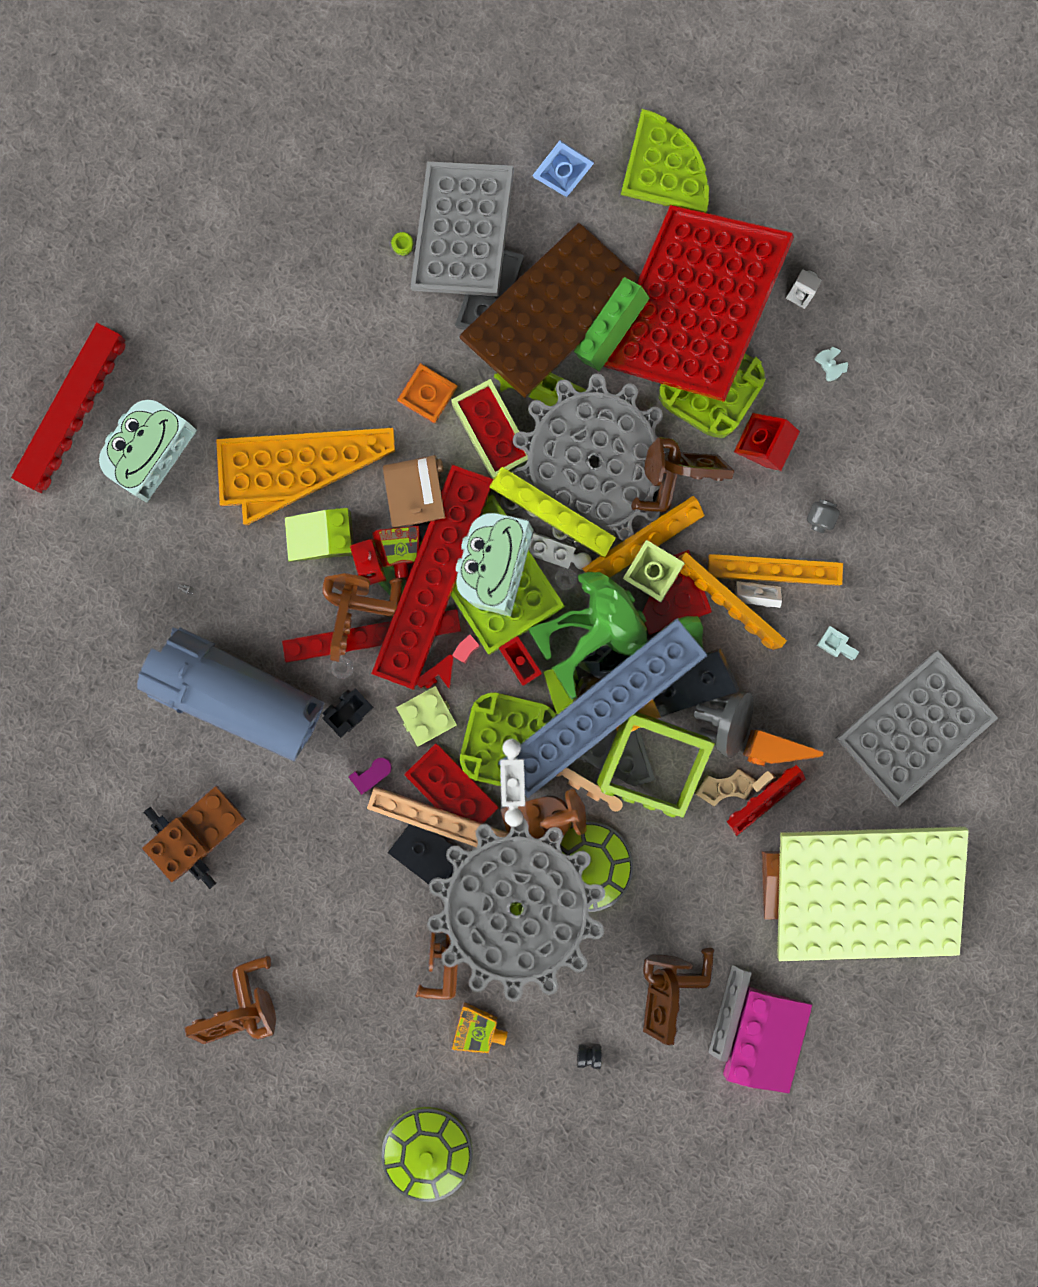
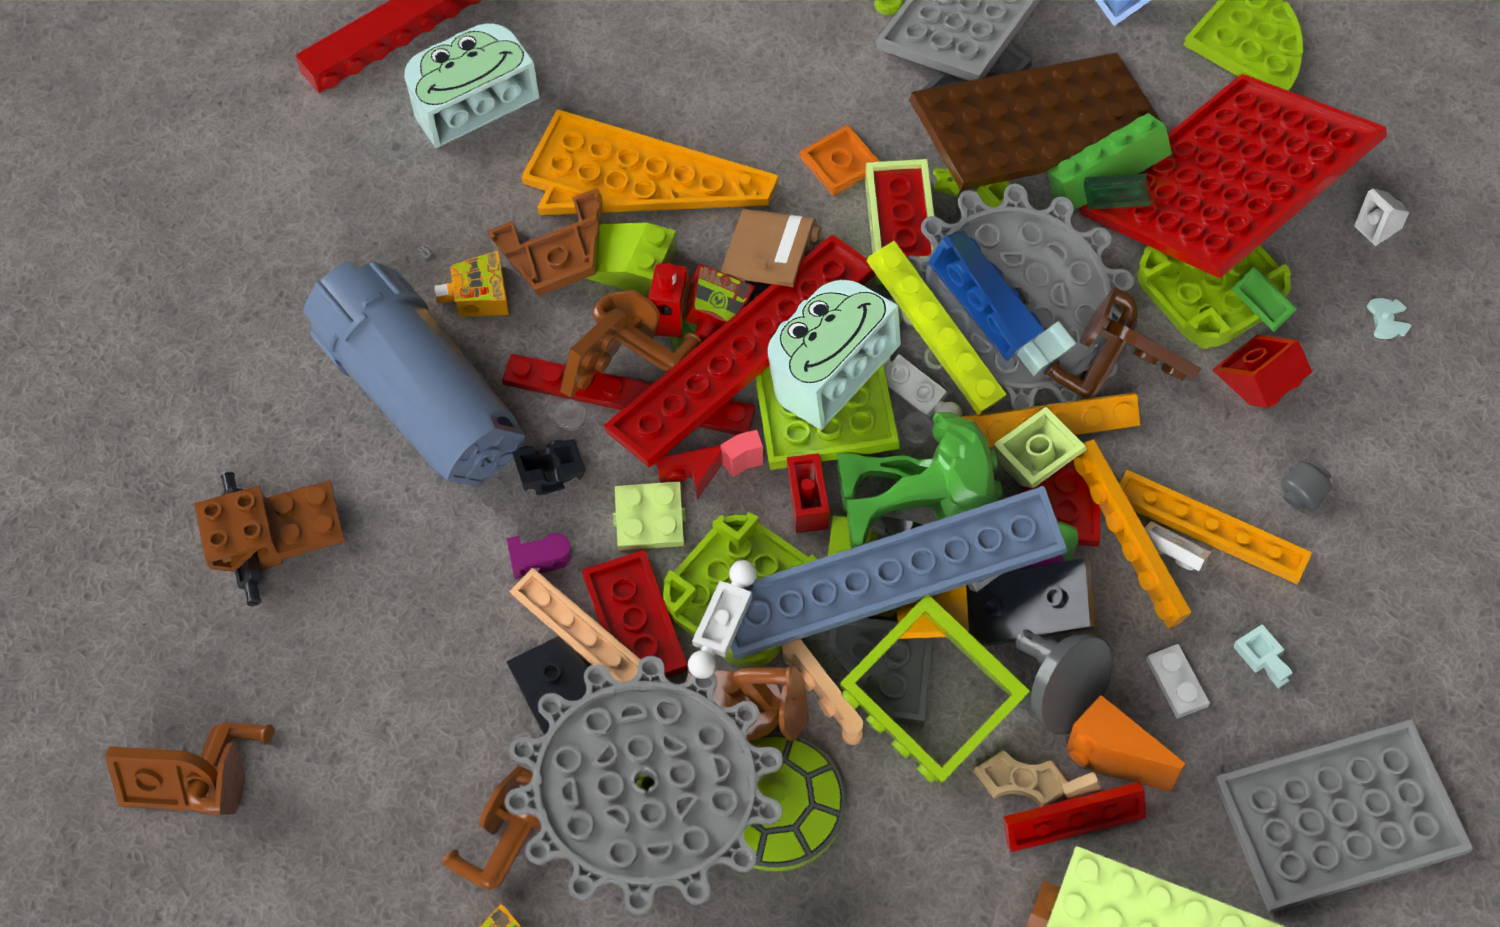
camera: 25 degrees right, 25 degrees down
none -> torso [434,251,509,317]
none -> dark orange wing [487,187,602,297]
none -> blue wedge [928,231,1044,361]
none -> light aqua piece [1016,321,1077,376]
none -> clear green plate [1084,173,1152,210]
none -> white plate [1146,644,1210,719]
none -> bright green tile [1231,266,1297,332]

